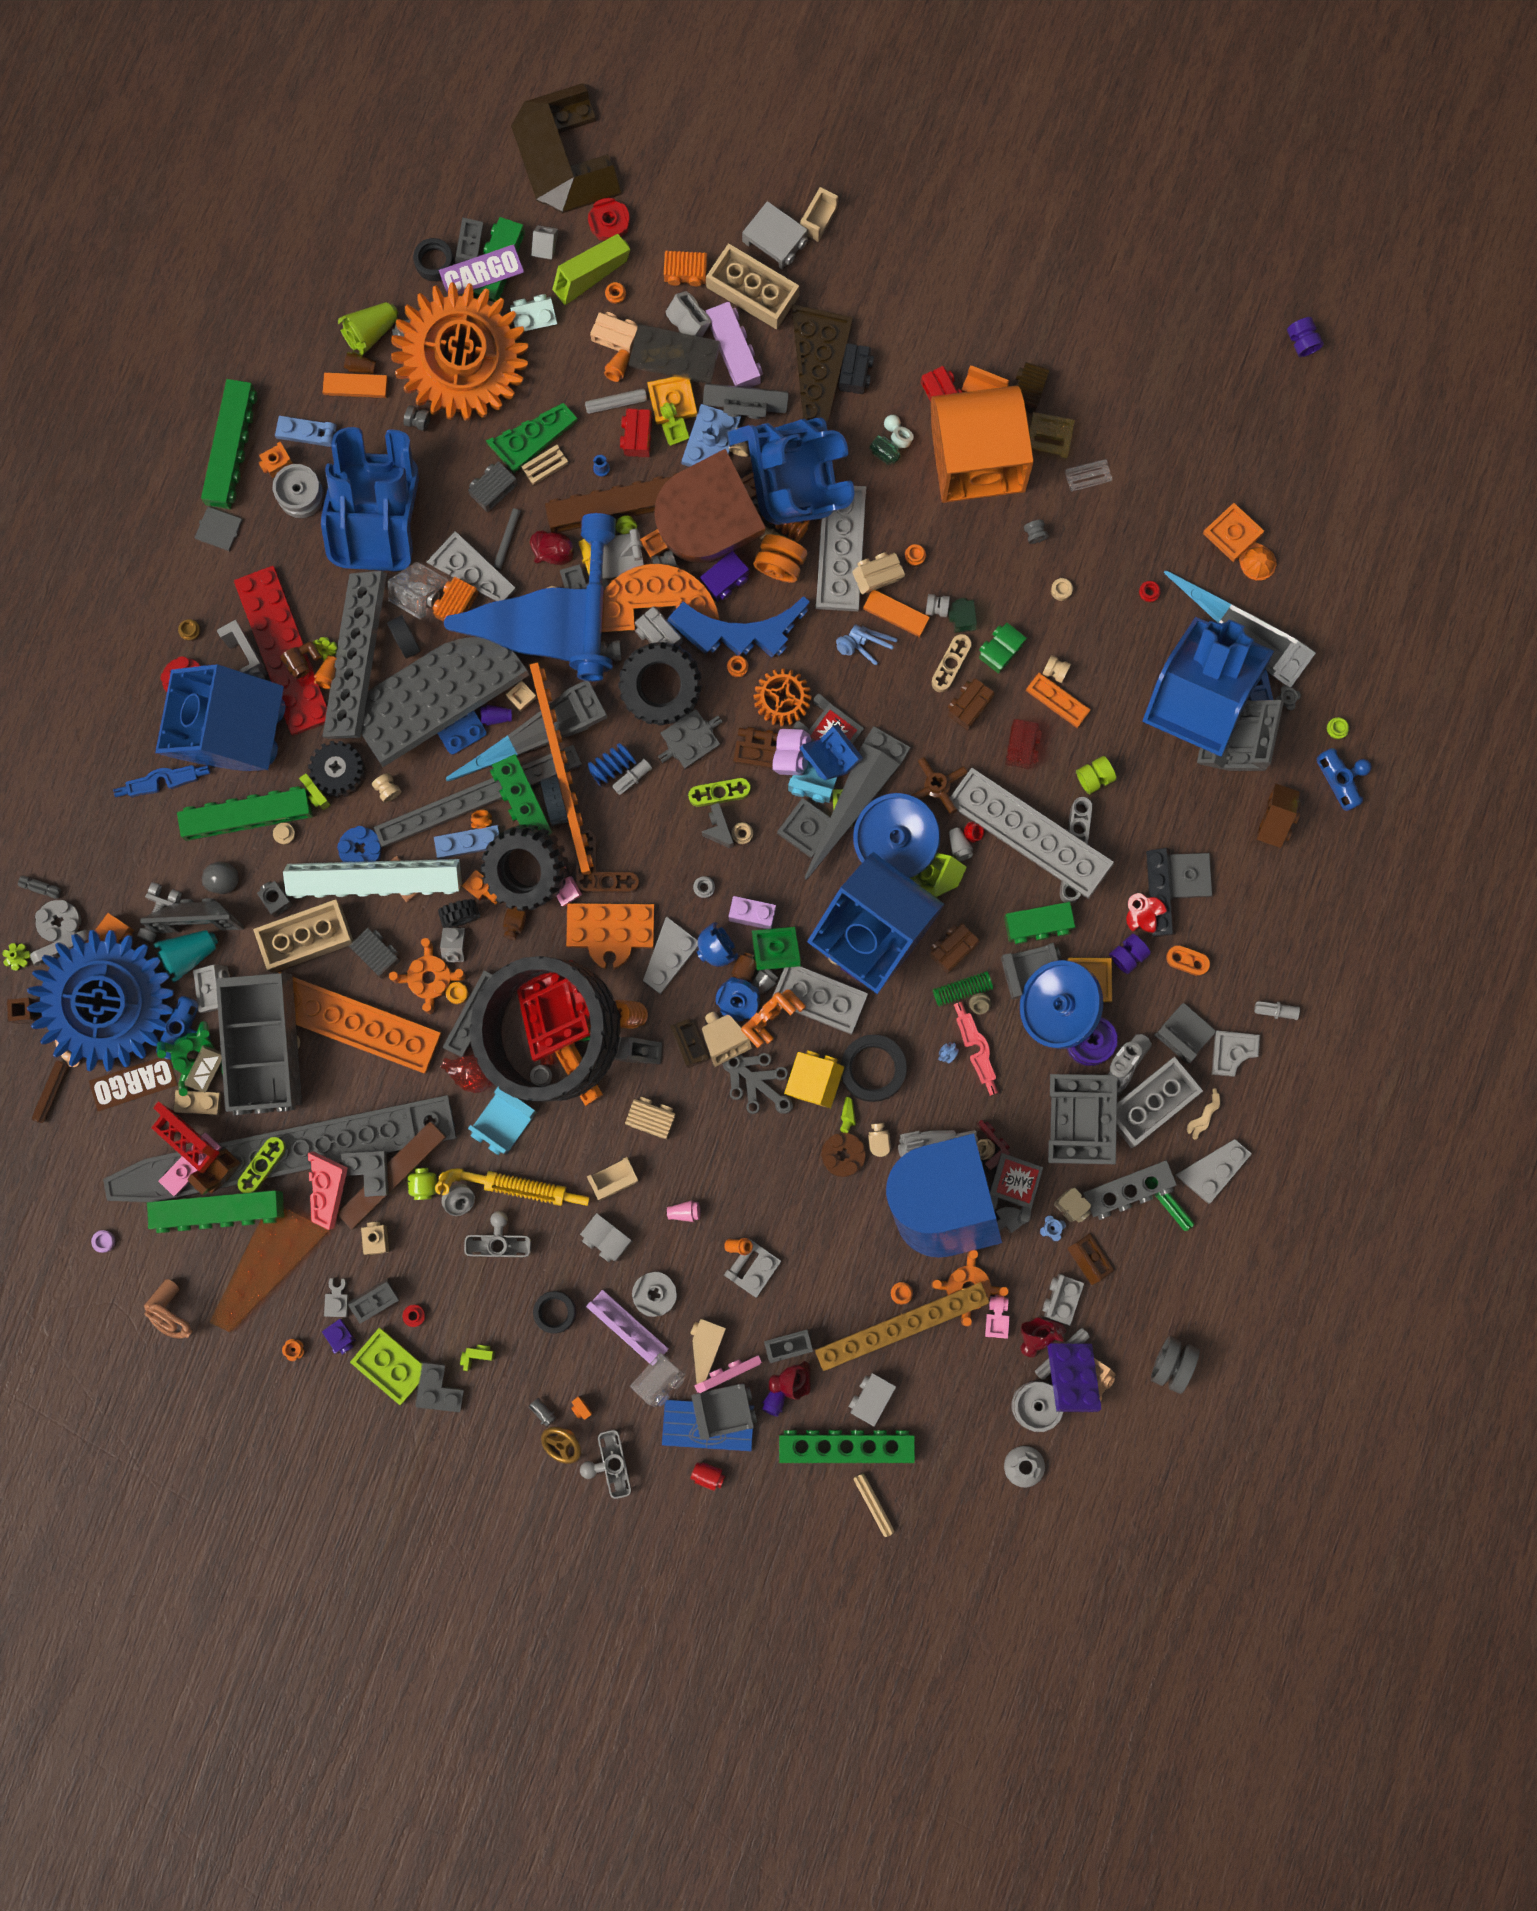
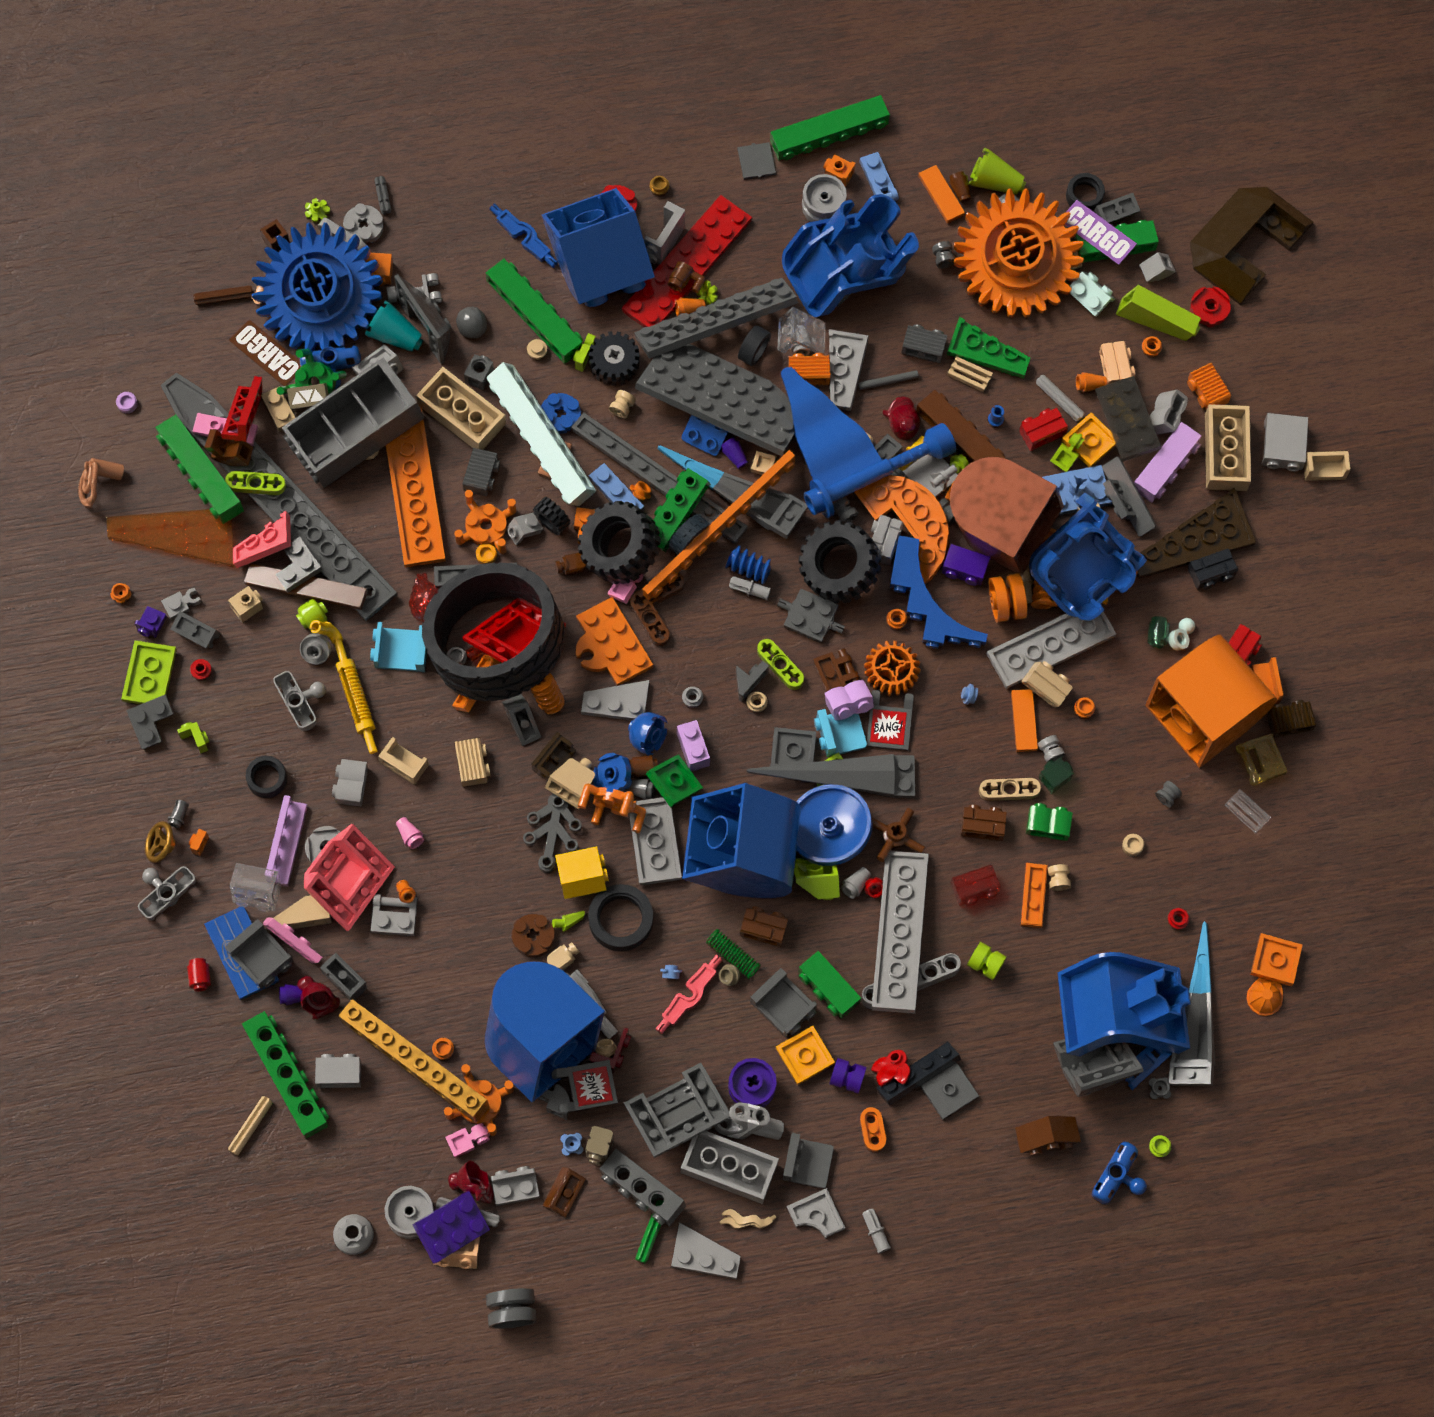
camera: 55 degrees right, 10 degrees down
blue bracket [800,725,863,780] -> none
medium blue plant [849,624,898,665] -> none
blue dish [1020,960,1103,1049] -> none
none -> coral slope [304,824,395,931]

